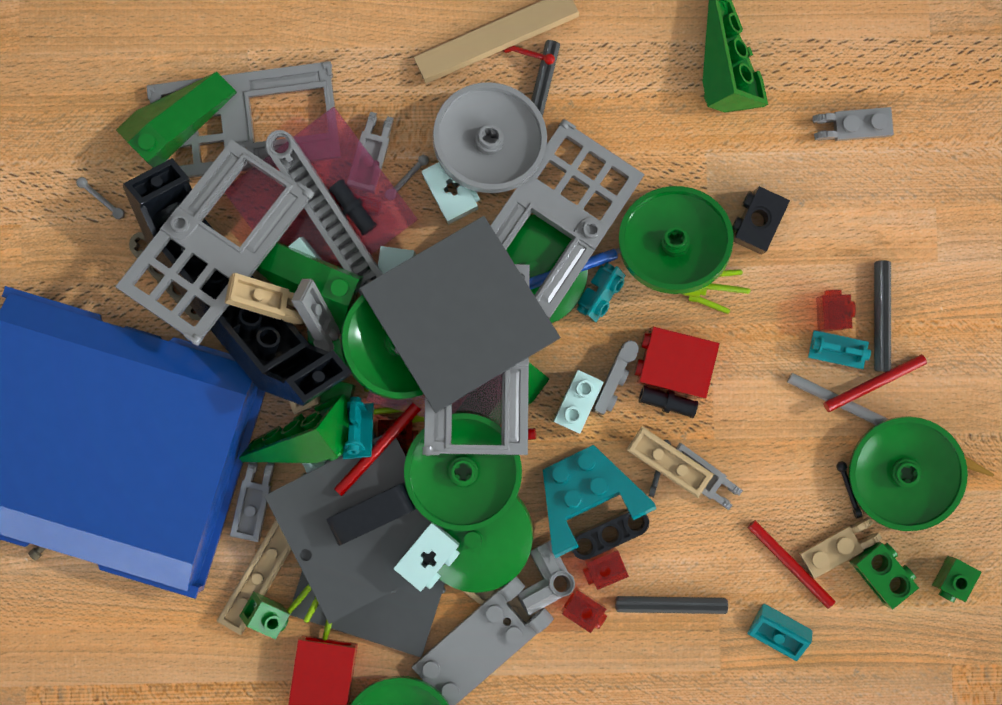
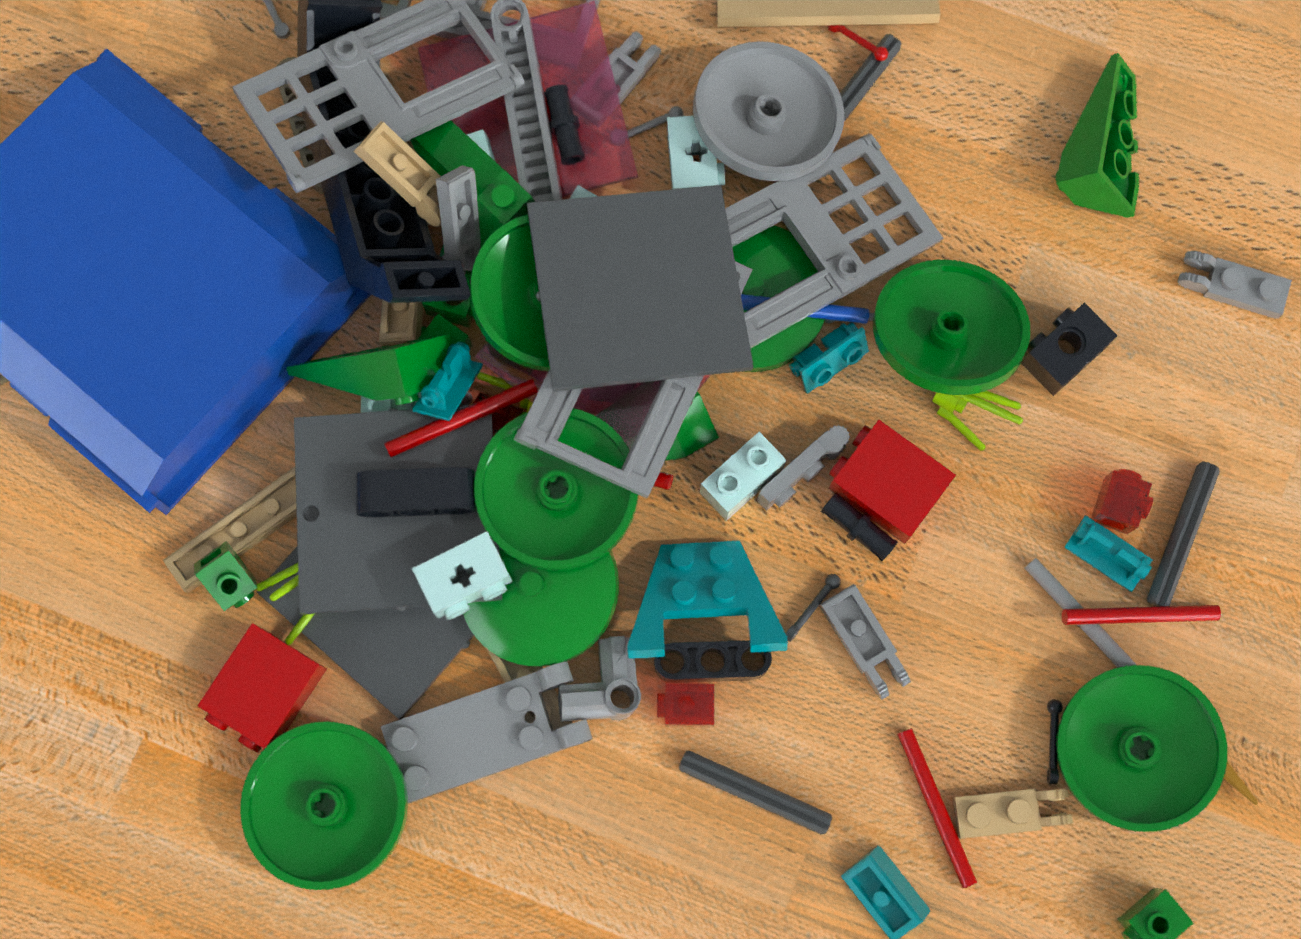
camera: 30 degrees right, 10 degrees down
light grey hinge [230,462,275,542] -> none
clear red brick [561,587,607,633] -> none
tan tile [626,426,714,498] -> none
green brick [849,542,919,610] -> none

